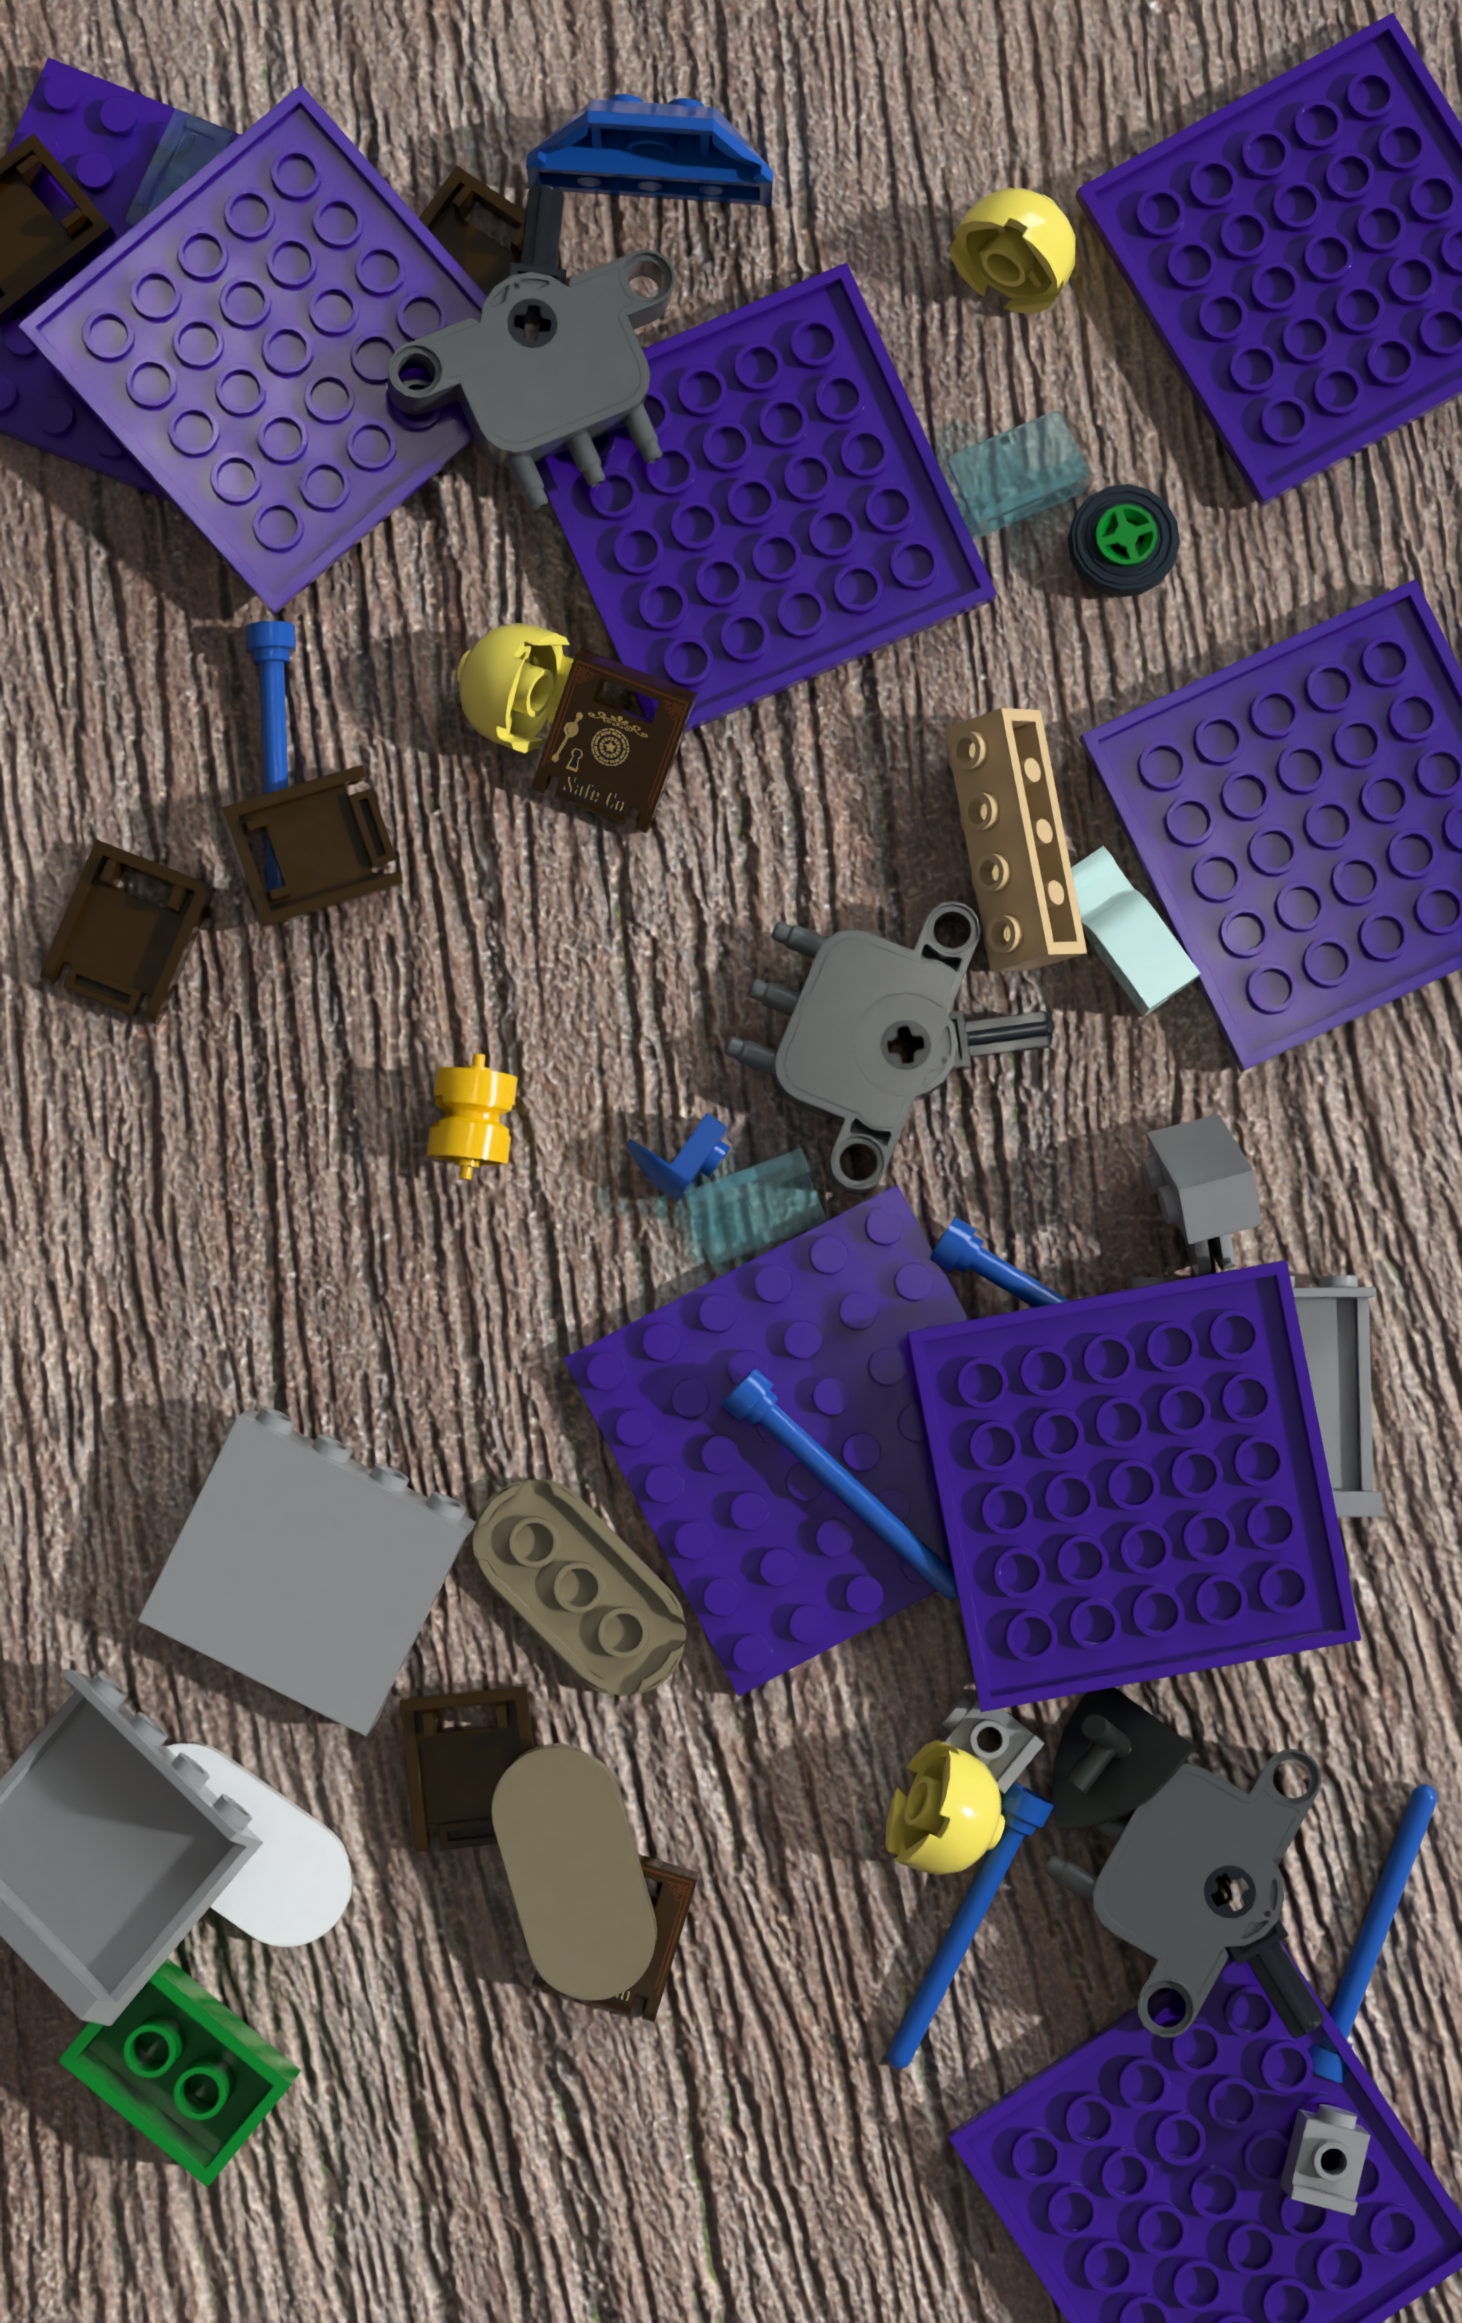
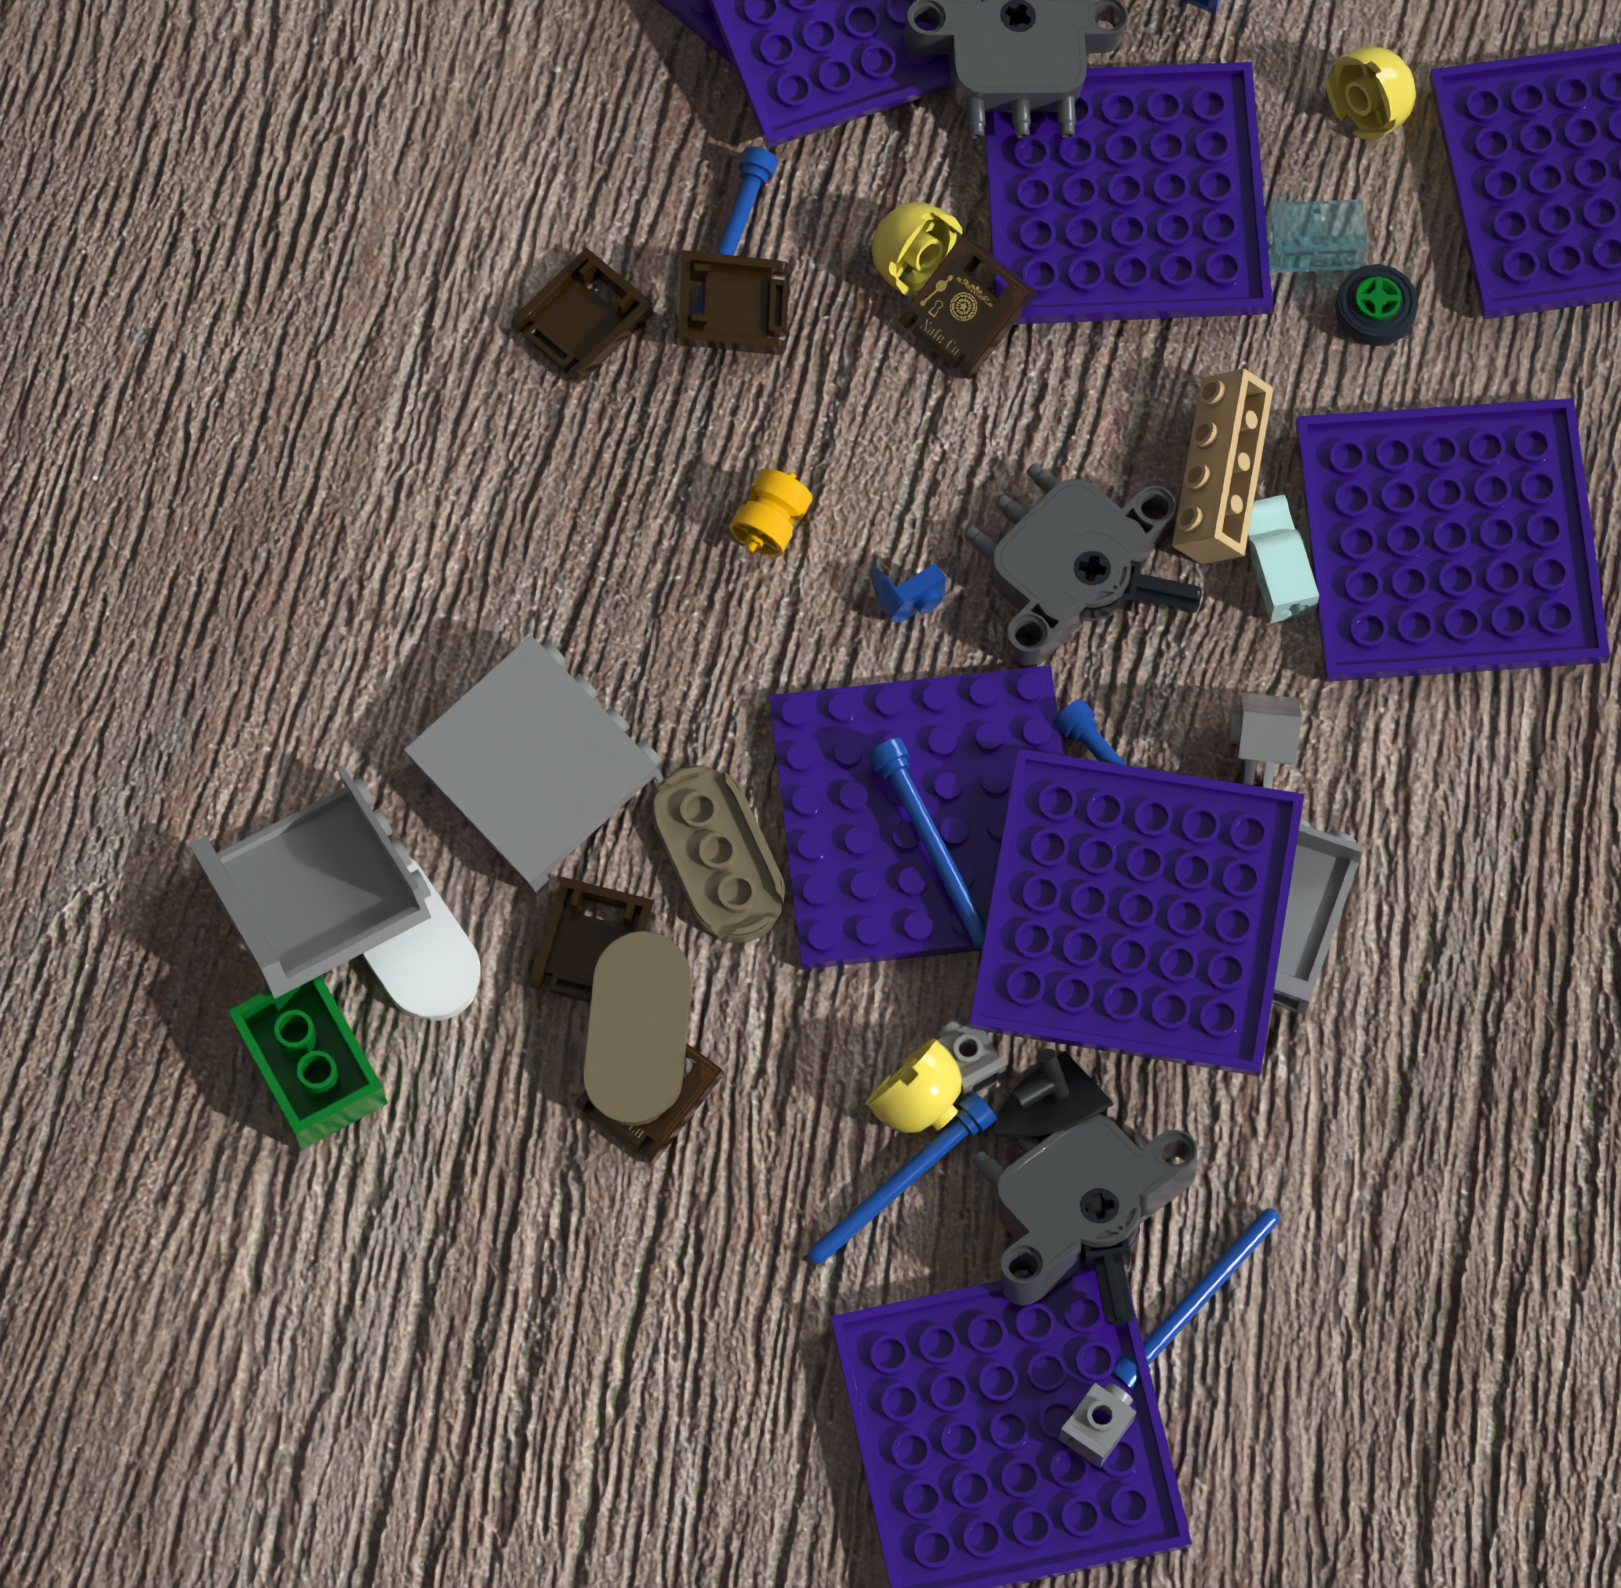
camera: 25 degrees right, 15 degrees down
clear light blue panel [684,1148,826,1265] -> none

